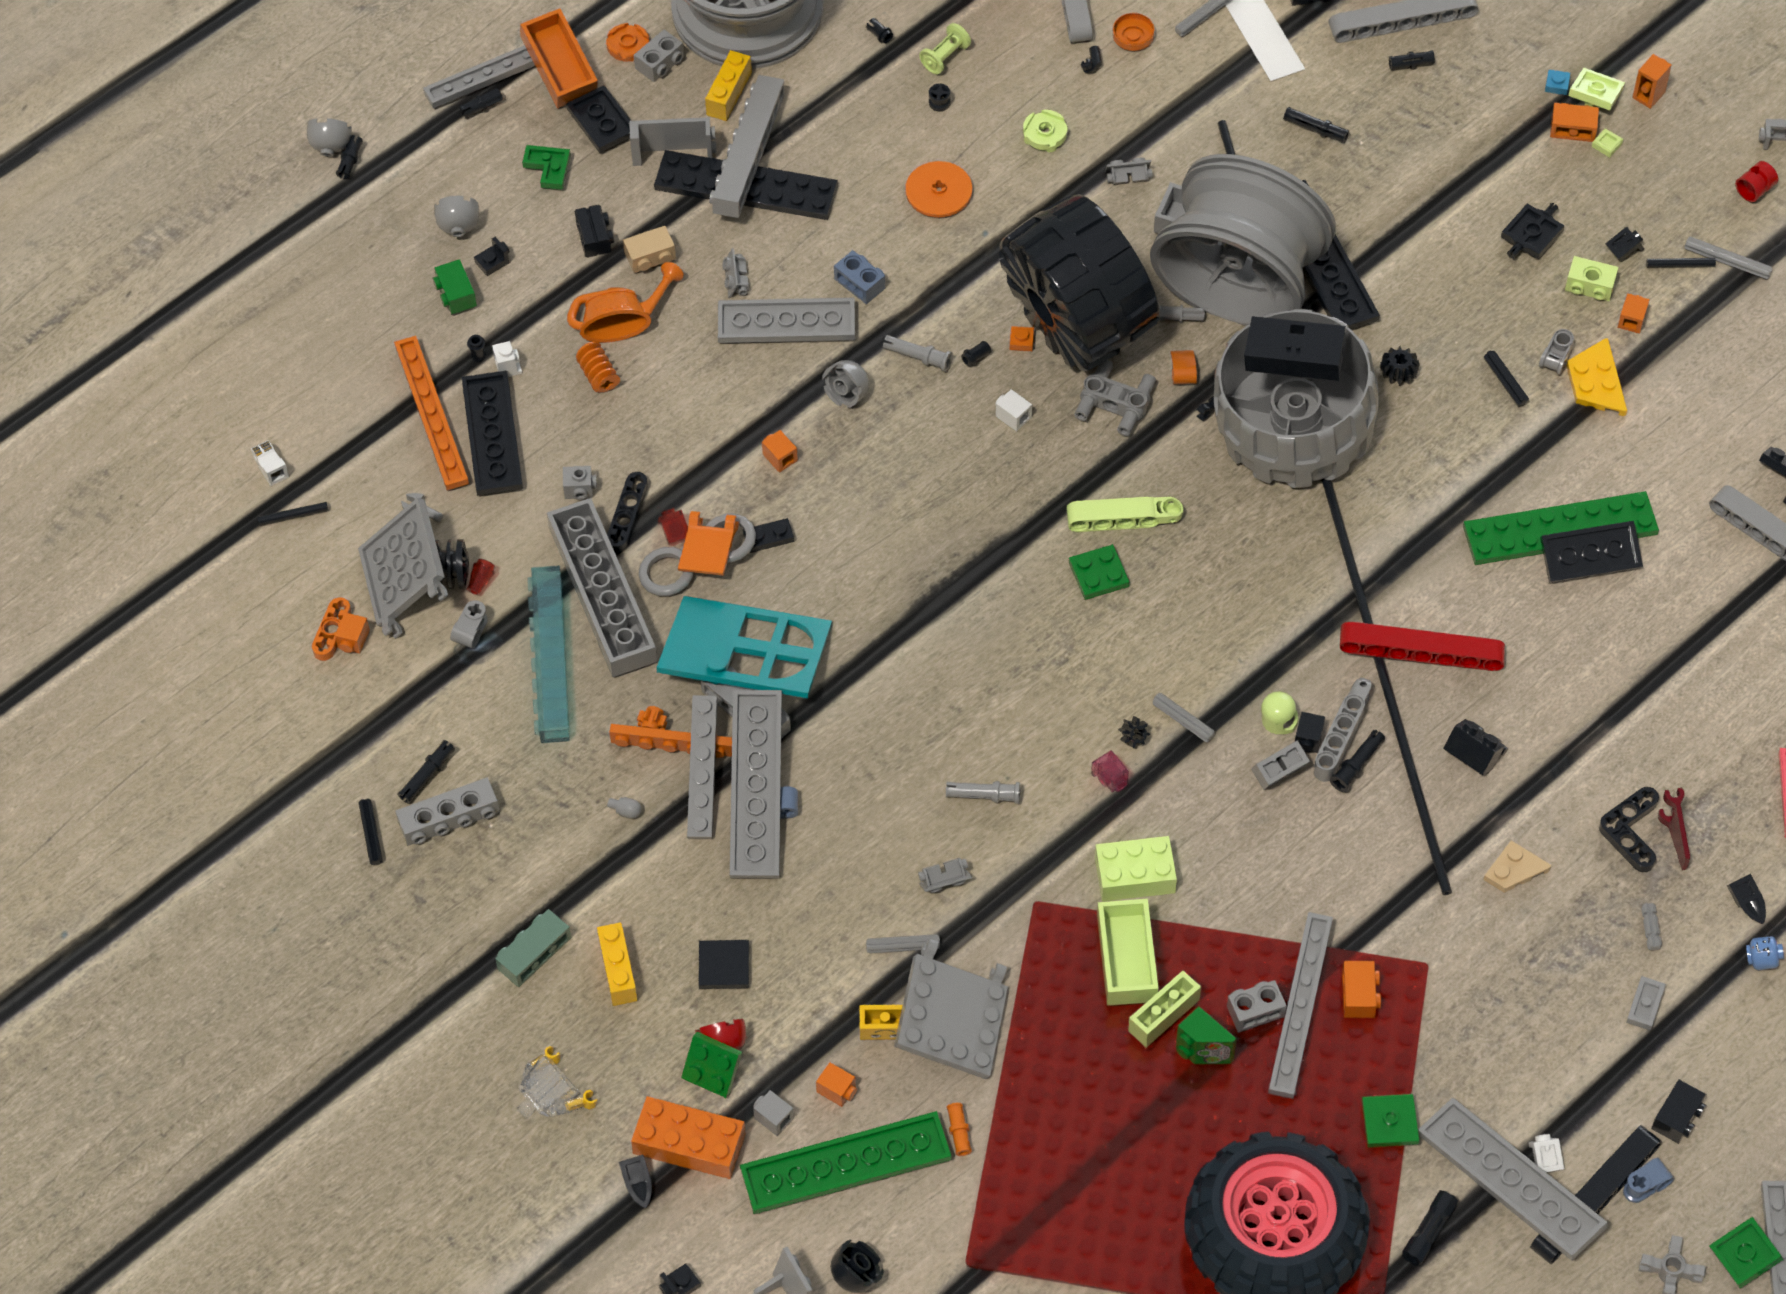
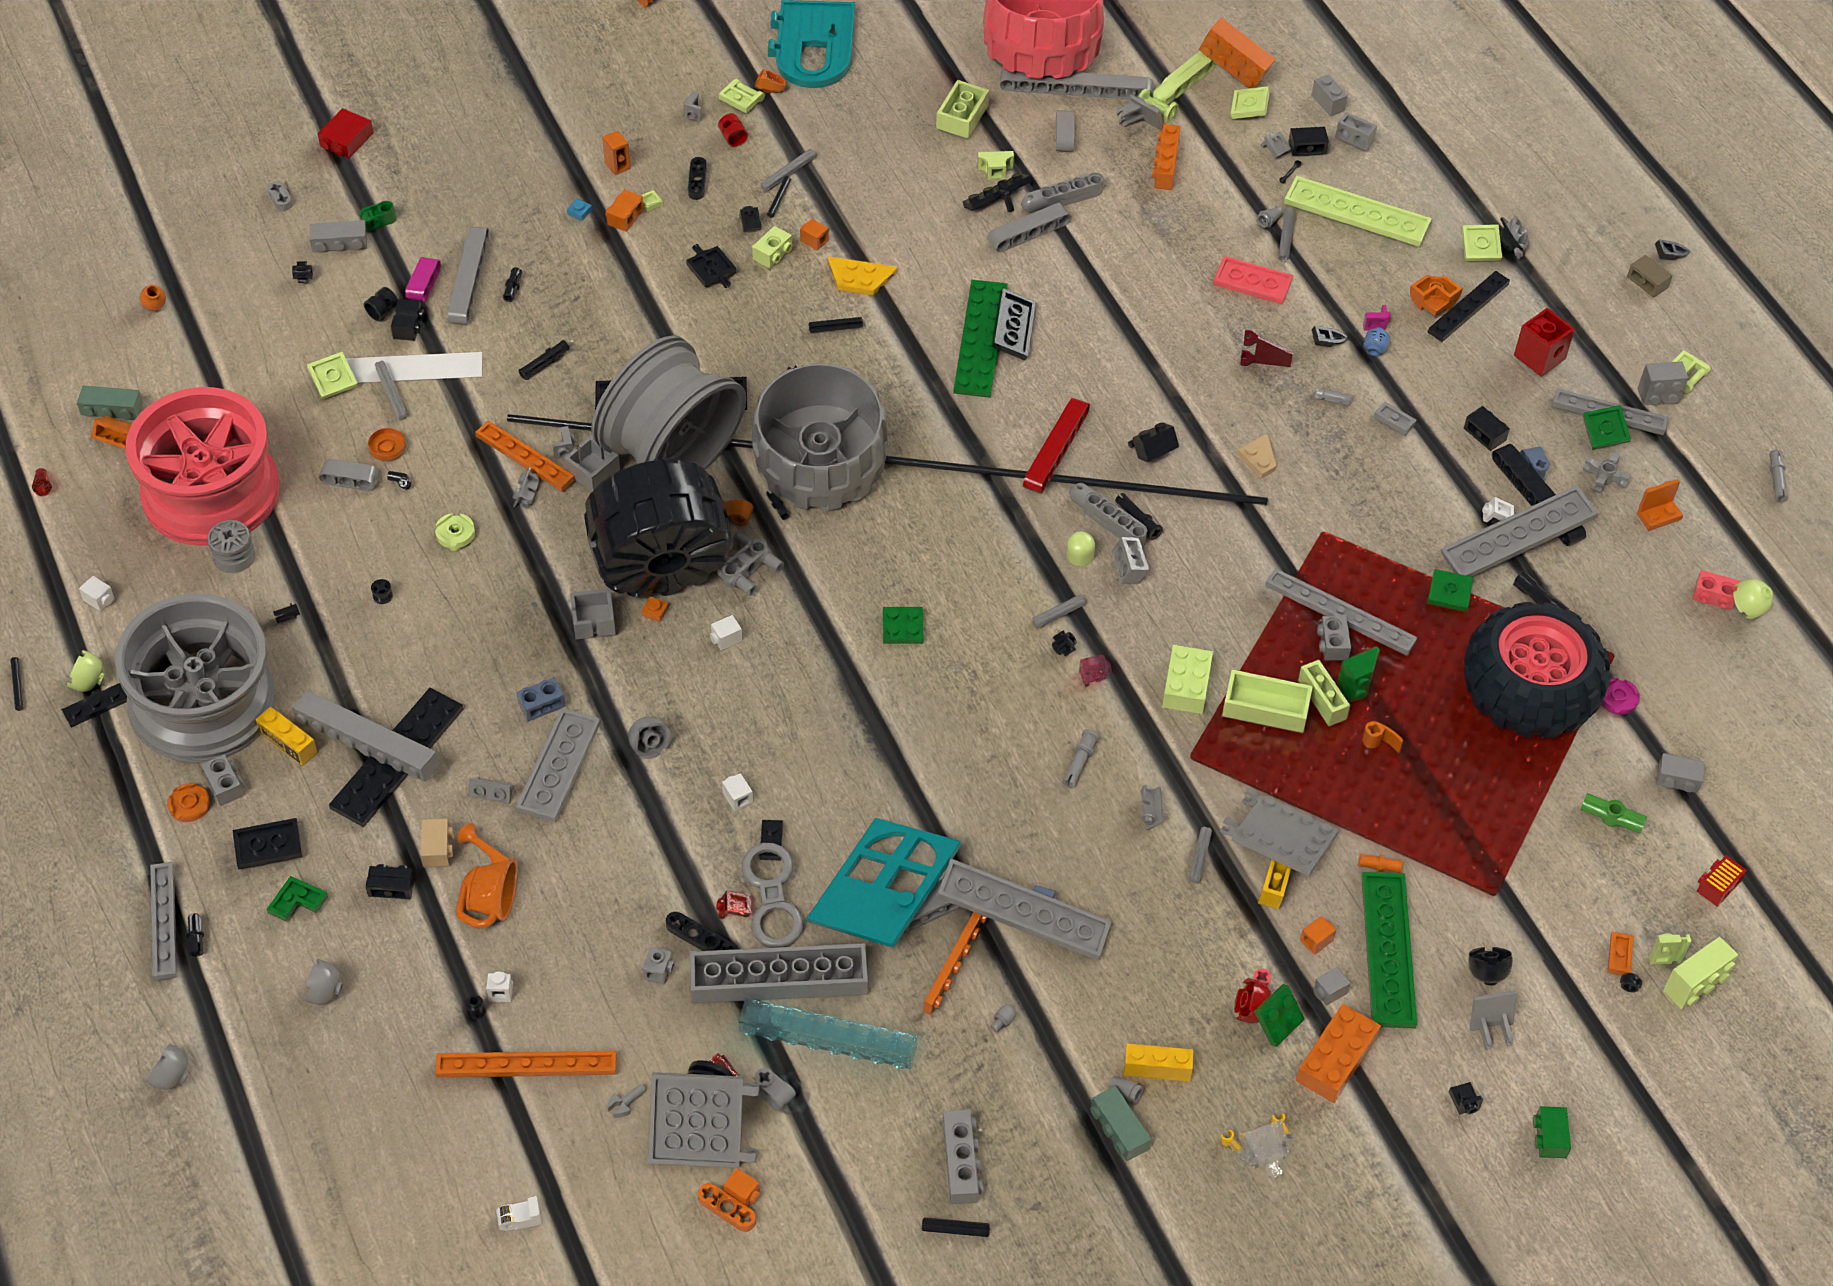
camera: 75 degrees left, 5 degrees down
black bar [257,502,328,526] -> none
black pin [336,135,363,179] -> none
black pin [397,740,455,804] -> none
green brick [432,259,477,315] -> none
black plate [461,370,523,496] -> none
black bracket [474,236,510,276] -> none
orange piece [520,8,598,108] -> none
orange piece [576,341,620,393] -> none
black plate [619,1154,652,1208] -> none
light grey panel [630,117,717,166] -> none
orange gear [637,706,667,730] -> none
orange flag [678,511,739,576] -> none
light grey plate [687,695,718,839] -> none
black tile [699,940,749,989] -> none
orange brick [762,430,798,473] -> none
light grey pin [883,335,953,372] -> none
orange piece [905,161,972,217] -> none
yellowish green hose [919,23,971,74] -> none
black pin [961,341,991,366] -> none
yellowish green piece [1066,497,1183,532] -> none
black brick [1244,316,1346,381] -> none
black brick [1295,712,1325,753] -> none
orange brick [1342,961,1381,1018] -> none
light grey piece [1539,329,1574,375] -> none
yellowish green hinge [1568,68,1625,111] -> none
black beam [1599,787,1659,872] -> none
none -> orange plate [475,421,575,492]
none -> light grey piece [570,588,616,639]
none -> black beam [688,157,707,200]
none -> white brick [722,773,753,811]
none -> light grey cone [1108,1076,1143,1103]
none -> coral axle [1253,968,1271,987]
none -> orange panel [1362,721,1403,753]

